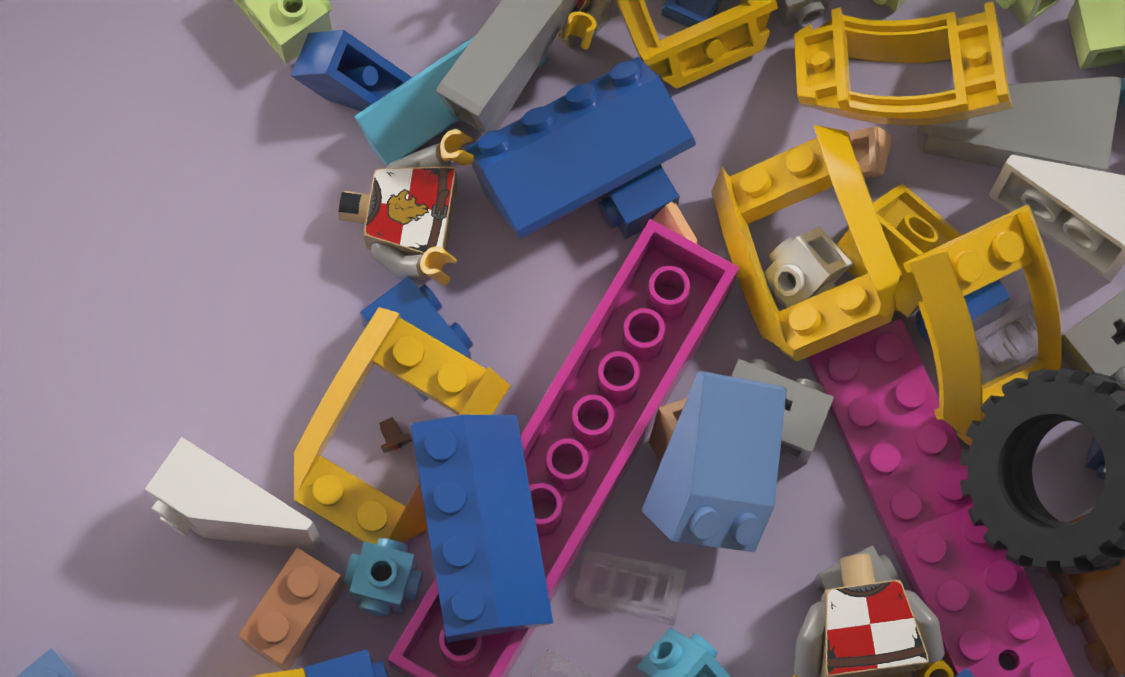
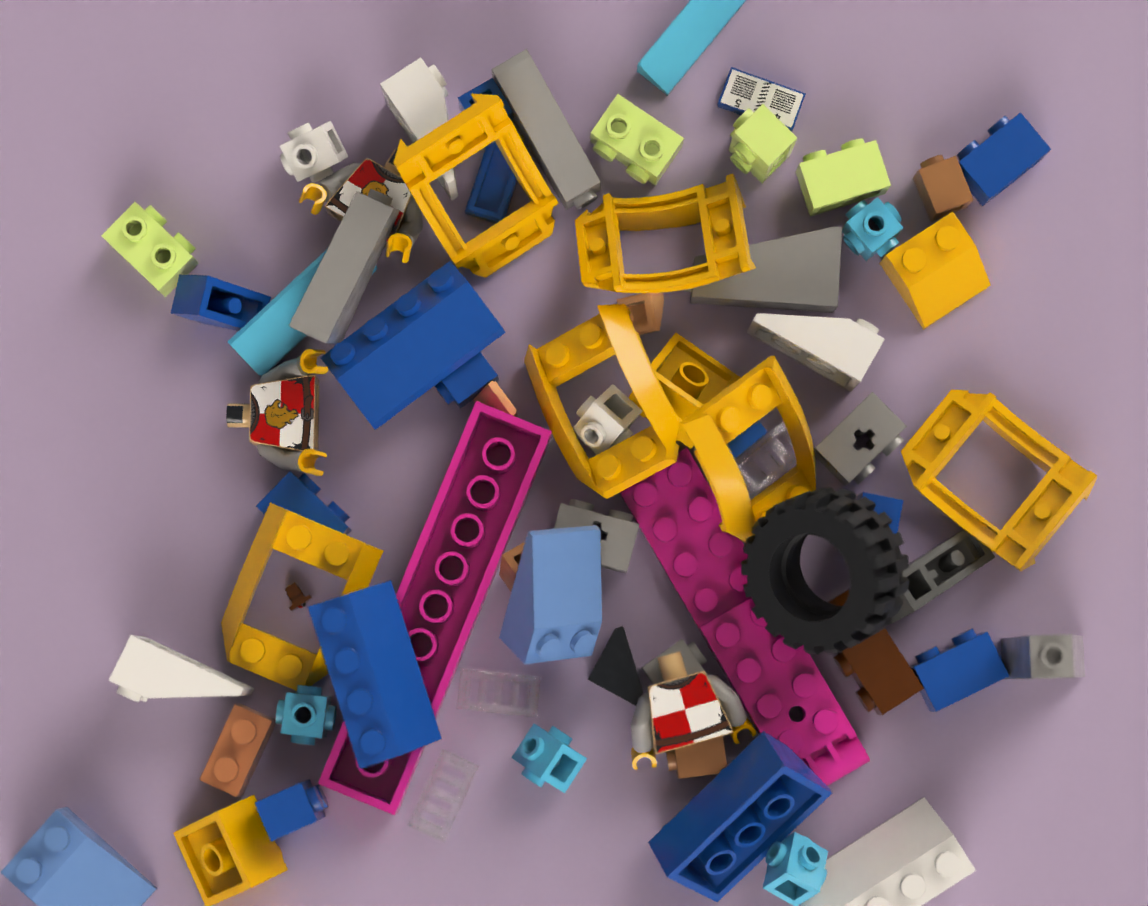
camera: 10 degrees left, 10 degrees up
none -> black slope [588,626,644,706]

